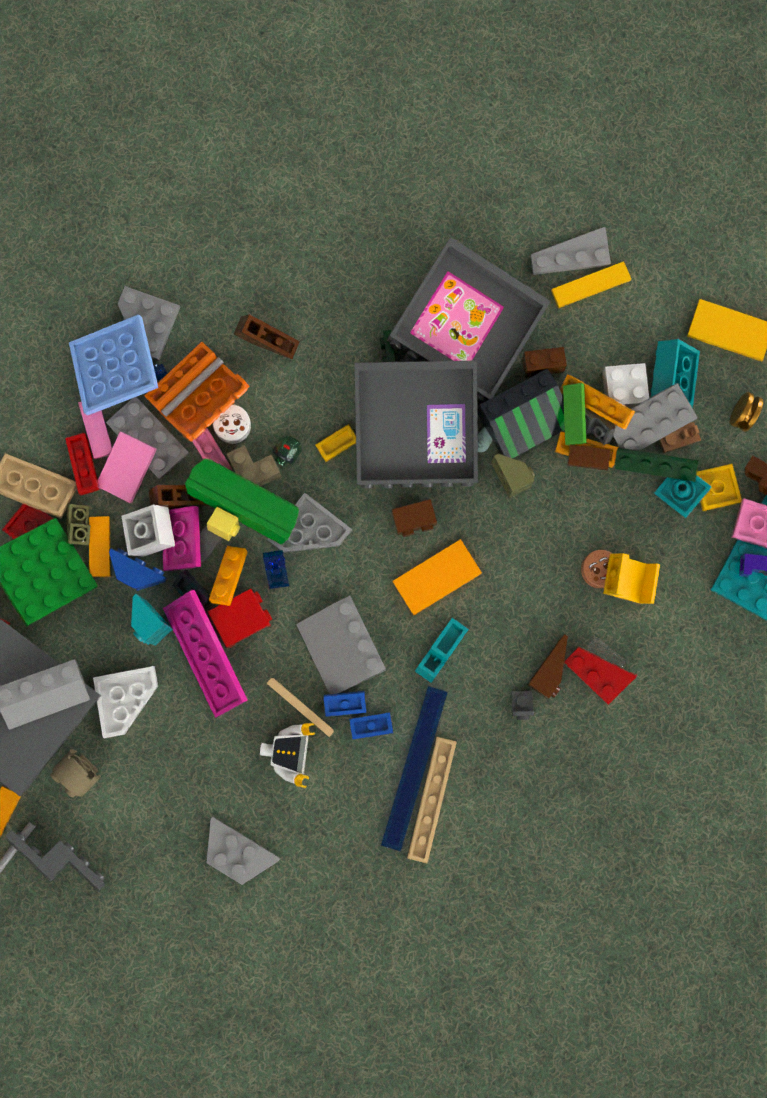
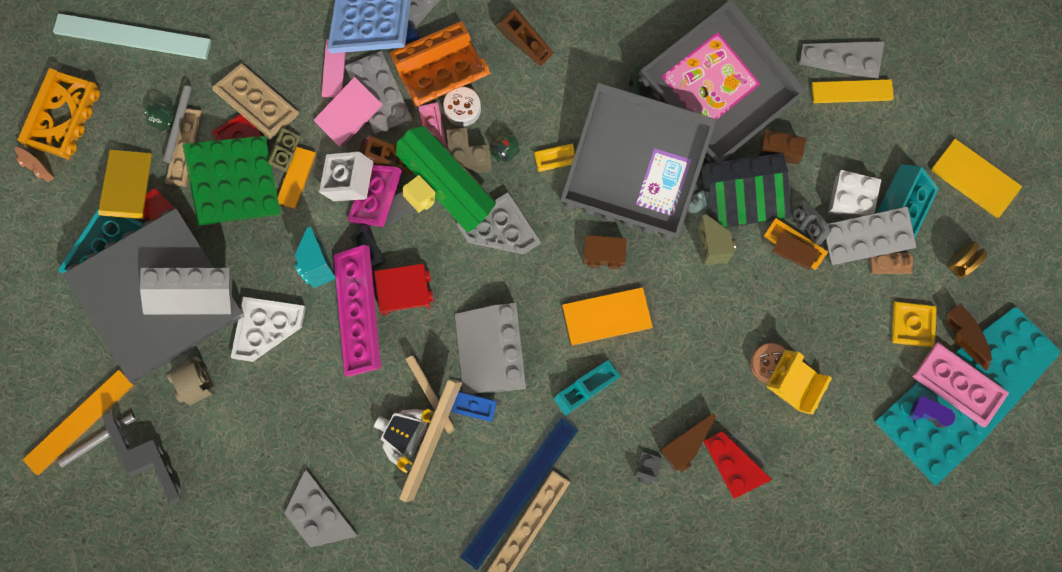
camera: 20 degrees right, 5 degrees down
red plate [65,433,100,495] -> none
blue slope [109,548,167,591] -> none
light grey bar [161,357,224,417] -> none
light orange plate [209,546,248,606] -> none
clear blue slope [263,550,289,589] -> none
blue plate [349,713,393,739] -> none
light orange tile [560,374,635,429] -> none
bright green tile [563,383,586,446] -> none
dark green plate [615,448,699,482] -> none
teal plate [654,476,712,519] -> none
none -> tan tile [399,380,462,502]

